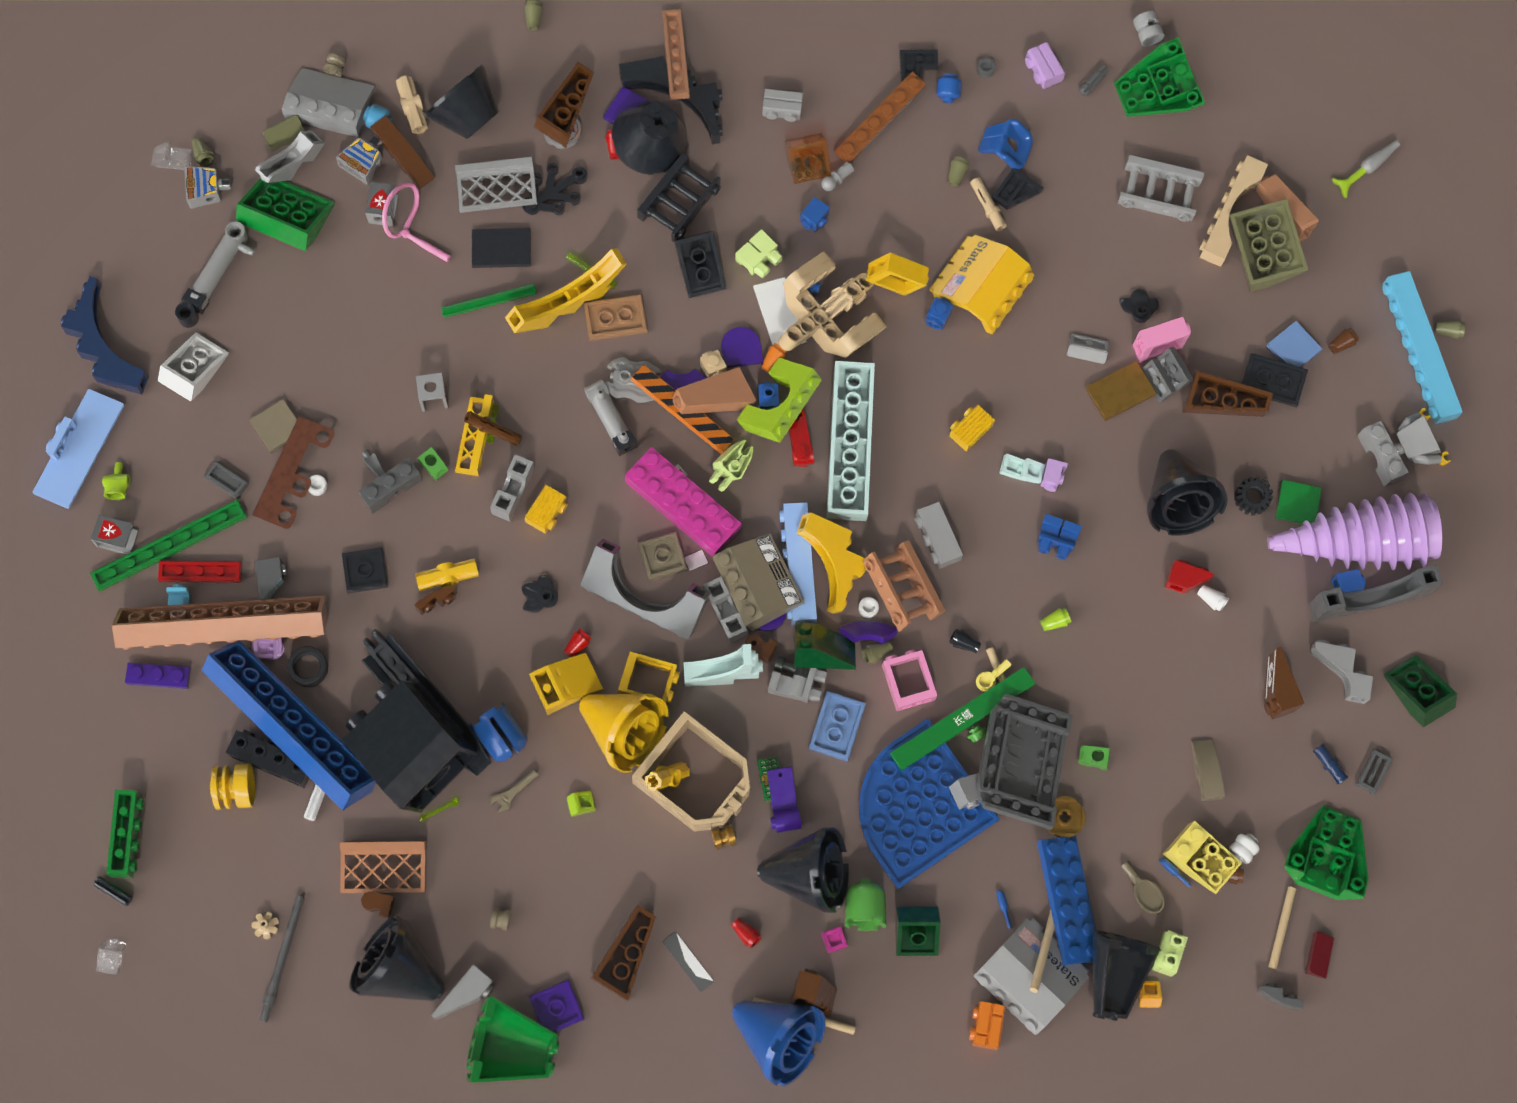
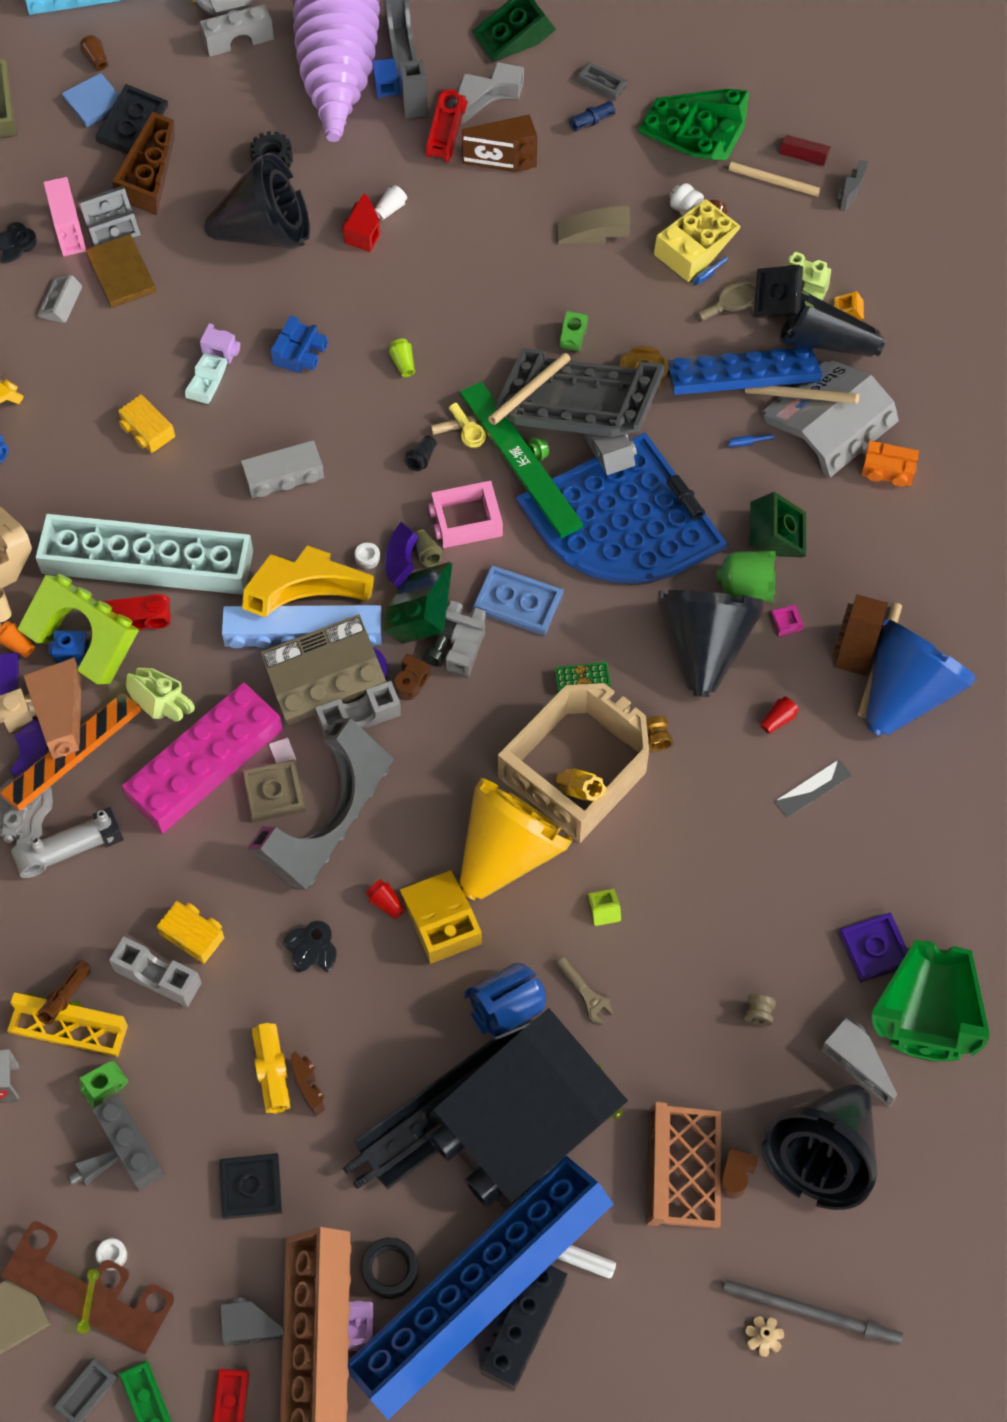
camera: 80 degrees left, 10 degrees down
yellow wheel [210,763,255,810] -> none
reddish brown wedge [591,905,656,1001] -> none
yellow window [618,652,680,705] -> none
light aqua arch [684,644,763,687] -> none
dark purple door [767,766,802,833] -> none
nougat fence [863,540,946,632] -> none
green tile [1275,480,1321,524] -> none
none -> clear neon green hinge [77,1269,99,1334]
none -> red piece [425,89,468,162]
none -> tan piece [488,353,570,425]
none -> black axle [666,475,705,521]
none -> black tile [753,265,803,318]

